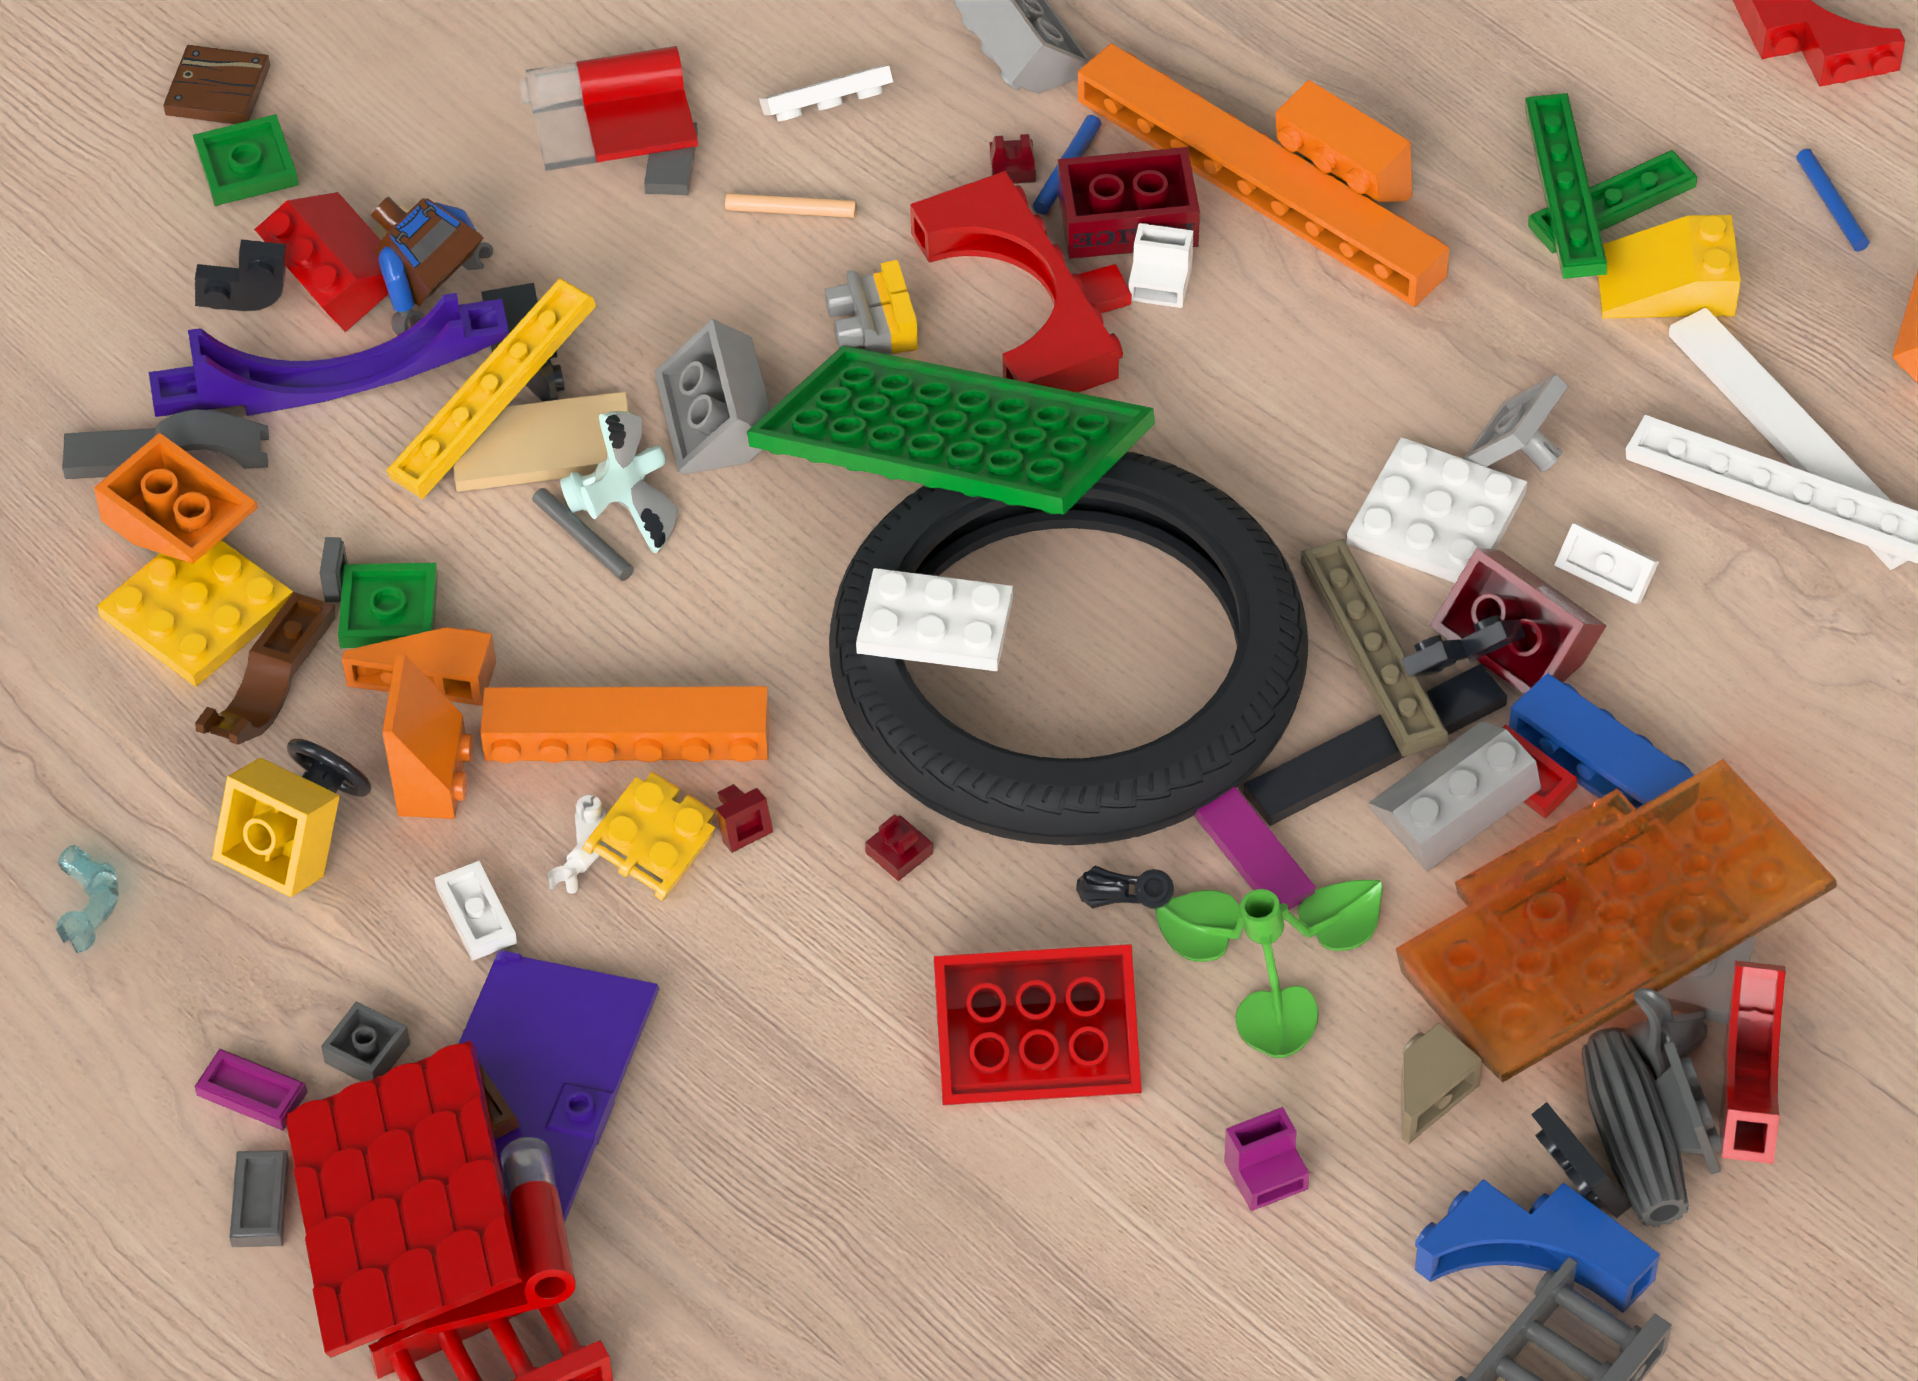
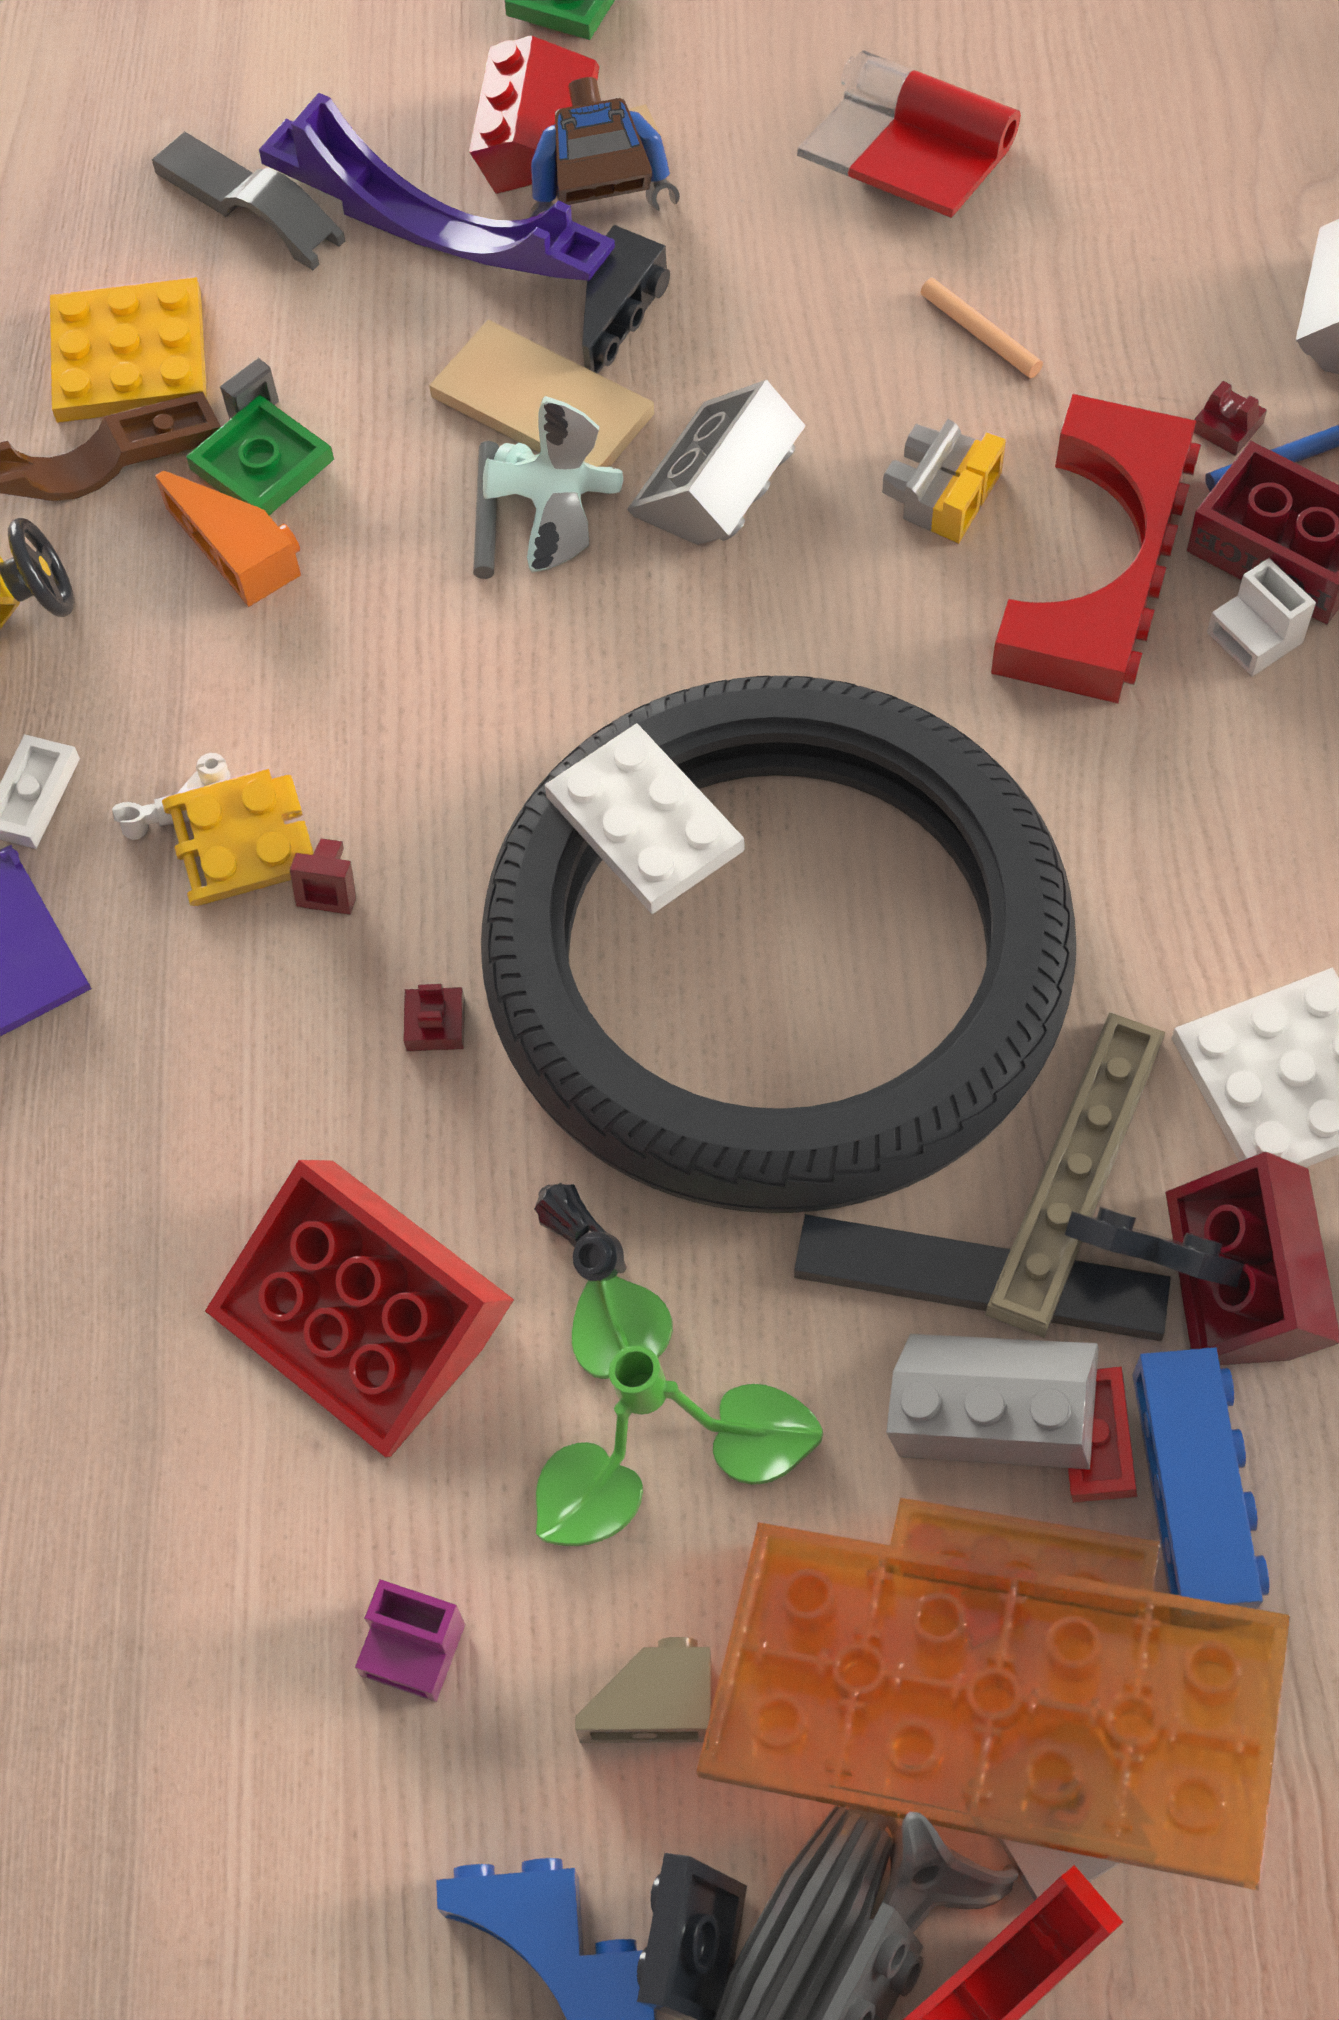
camera: 45 degrees right, 10 degrees up
orange slope [94,433,258,564] -> none
black plate [195,239,286,311] -> none
orange slope [382,654,474,819] -> none
yellow tile [386,278,597,500] -> none
orange brick [480,686,770,763] -> none
dark grey tile [644,122,698,195] -> none
green plate [747,346,1155,515] -> none
white plate [759,66,893,121] -> none
red tile [1077,264,1132,313] -> none
magenta tile [1194,786,1316,910] -> none

